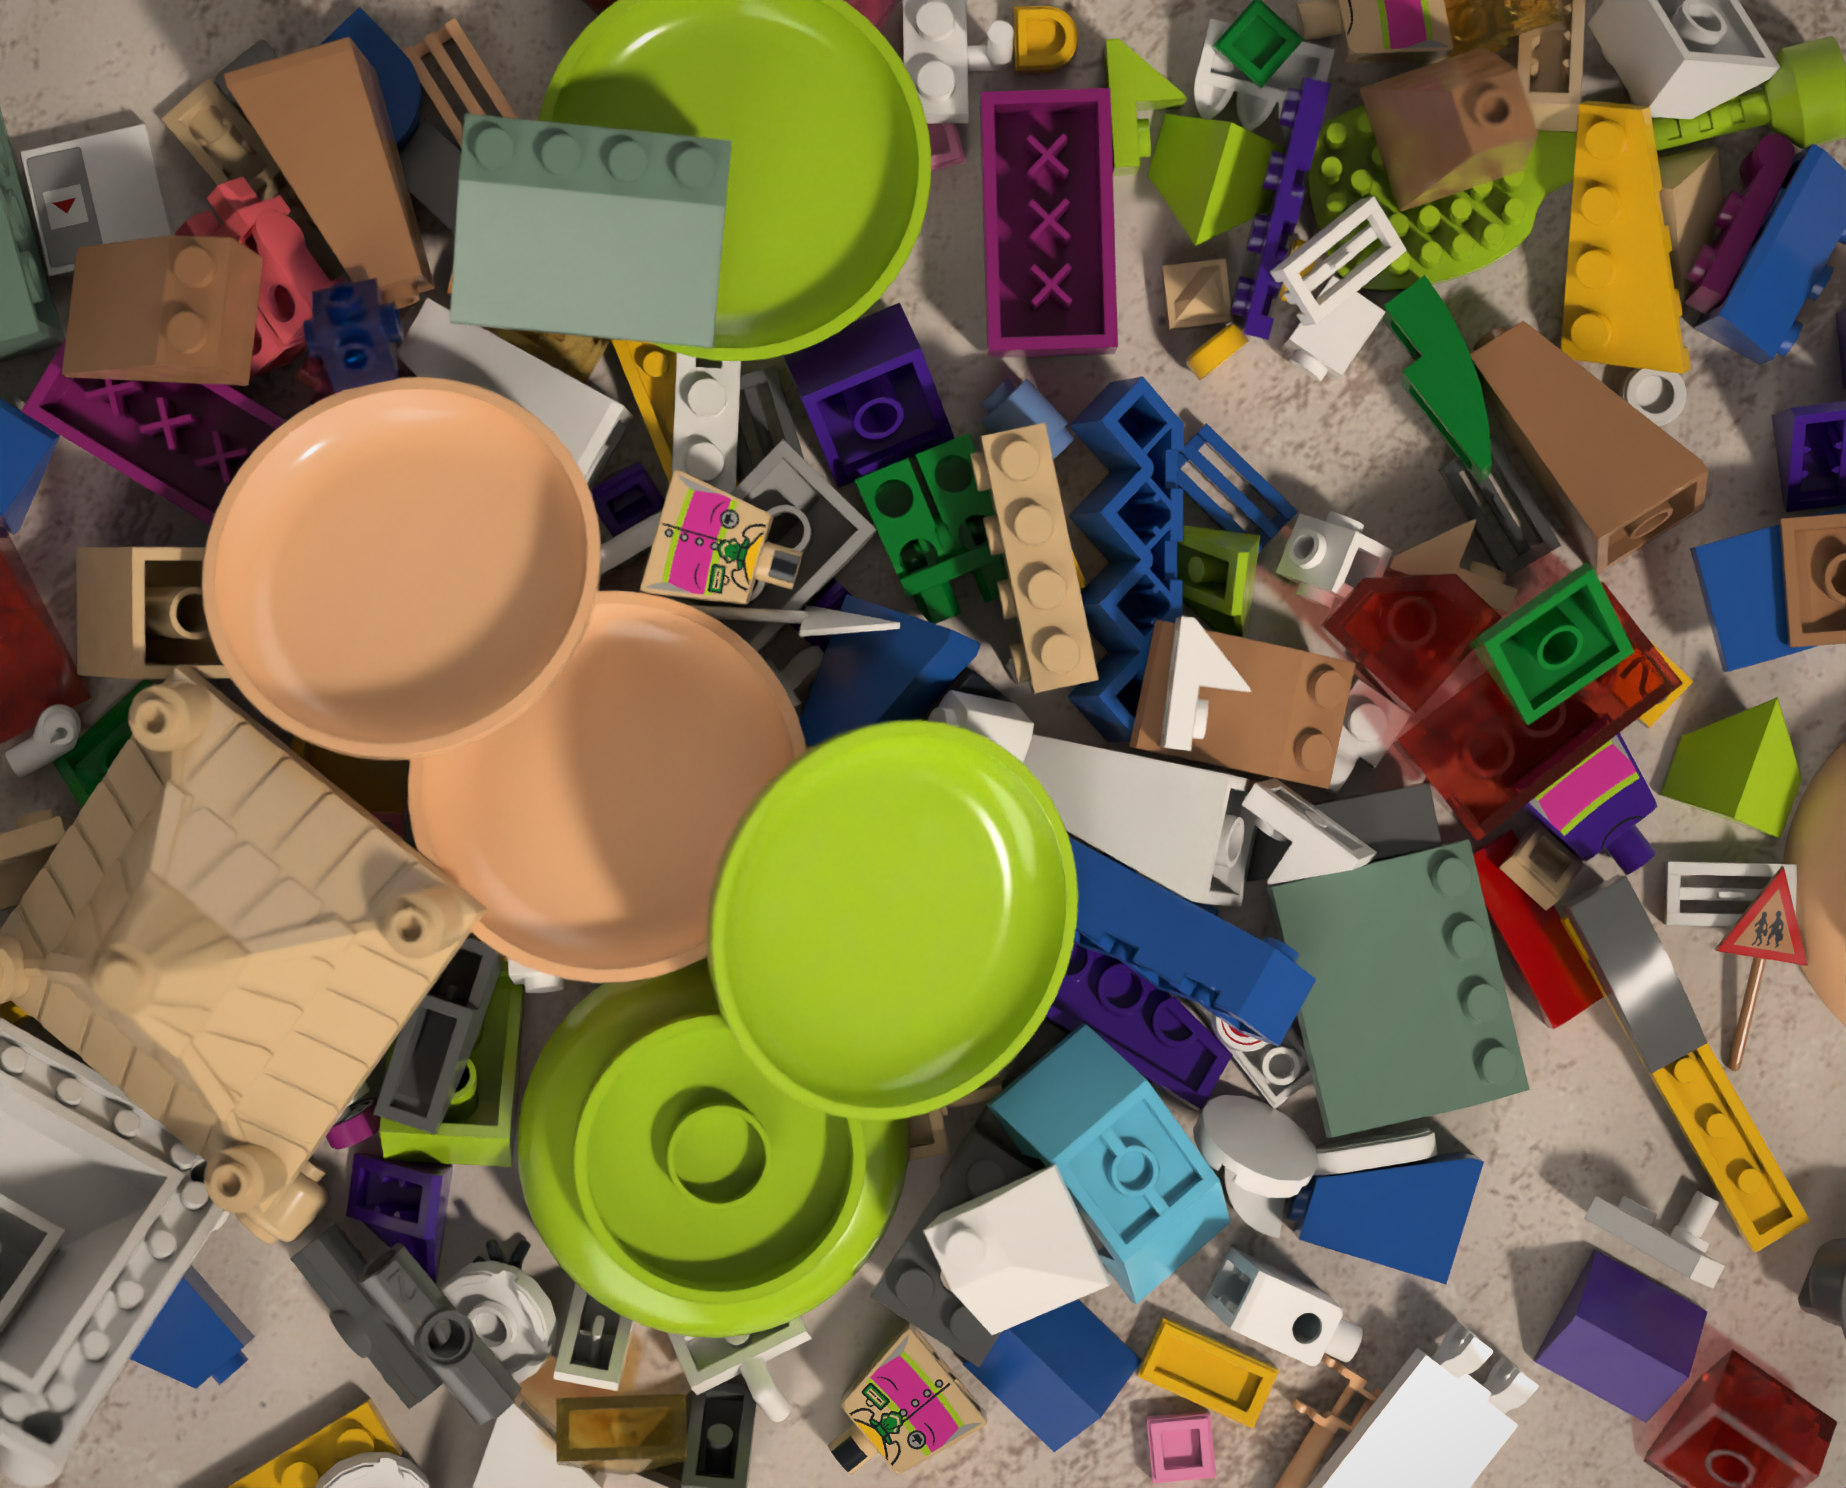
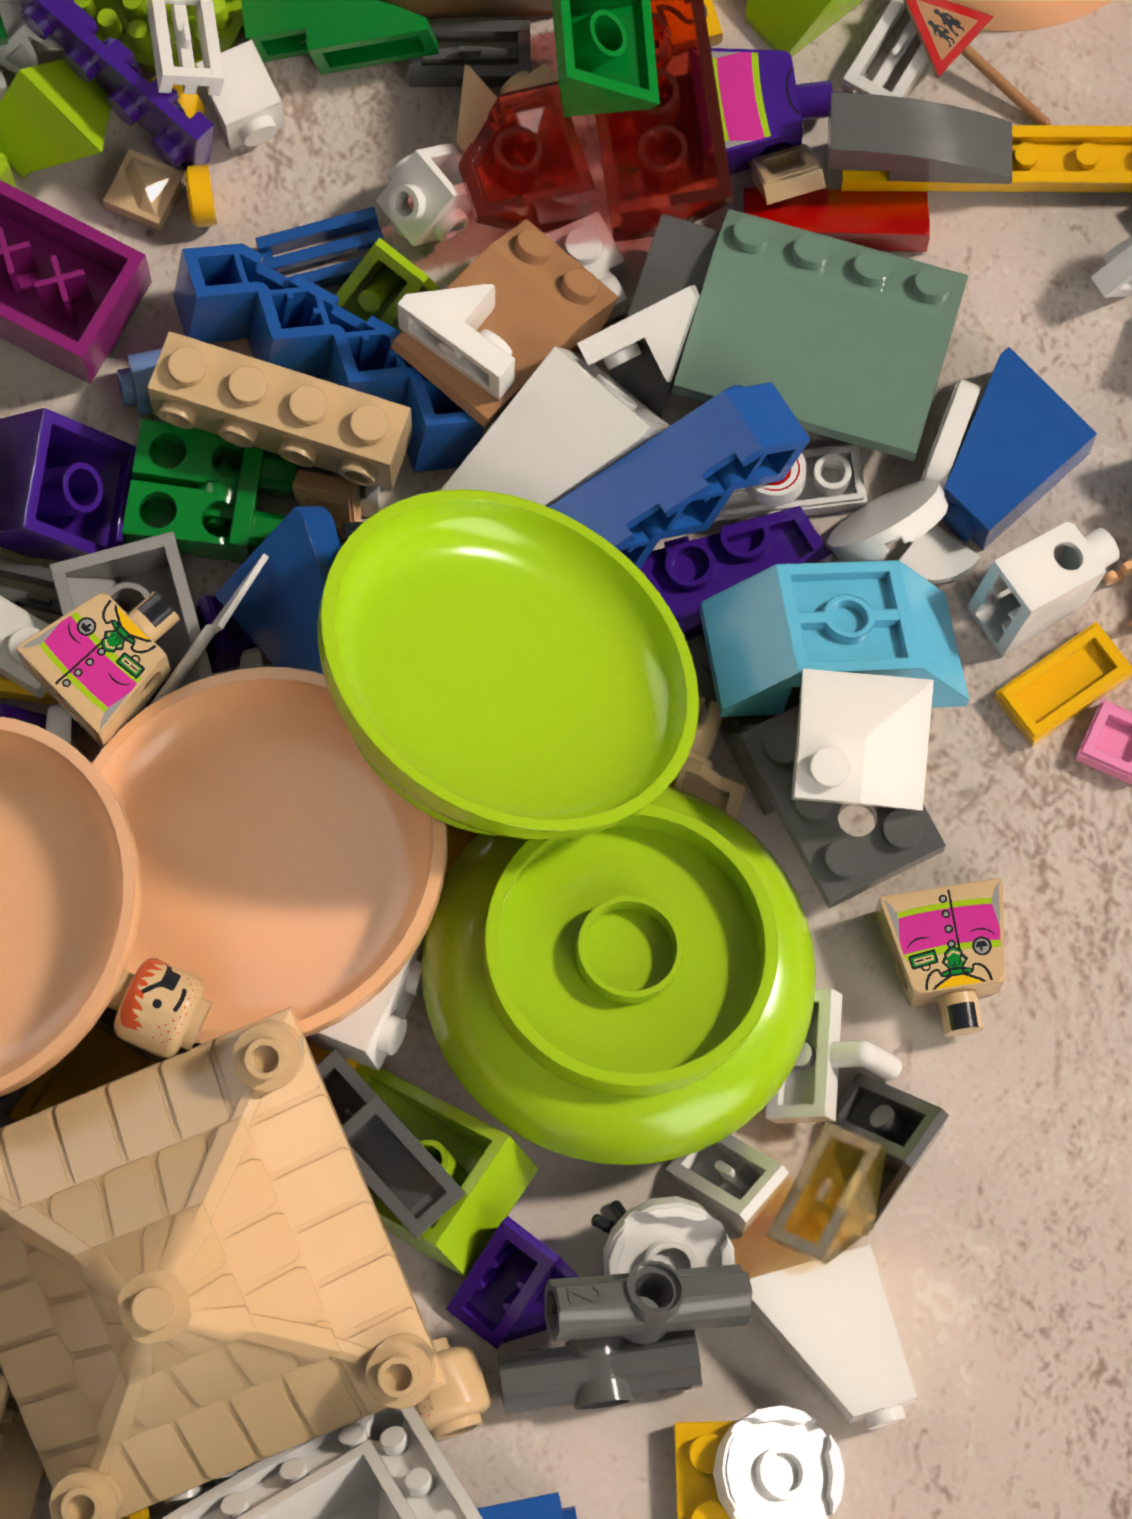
camera: 55 degrees left, 15 degrees down
magenta tile [325,1097,381,1149] -> none
blue slope [962,1298,1142,1452] -> none
none -> tan head [107,958,212,1058]
none -> light nougat tile [292,469,362,536]

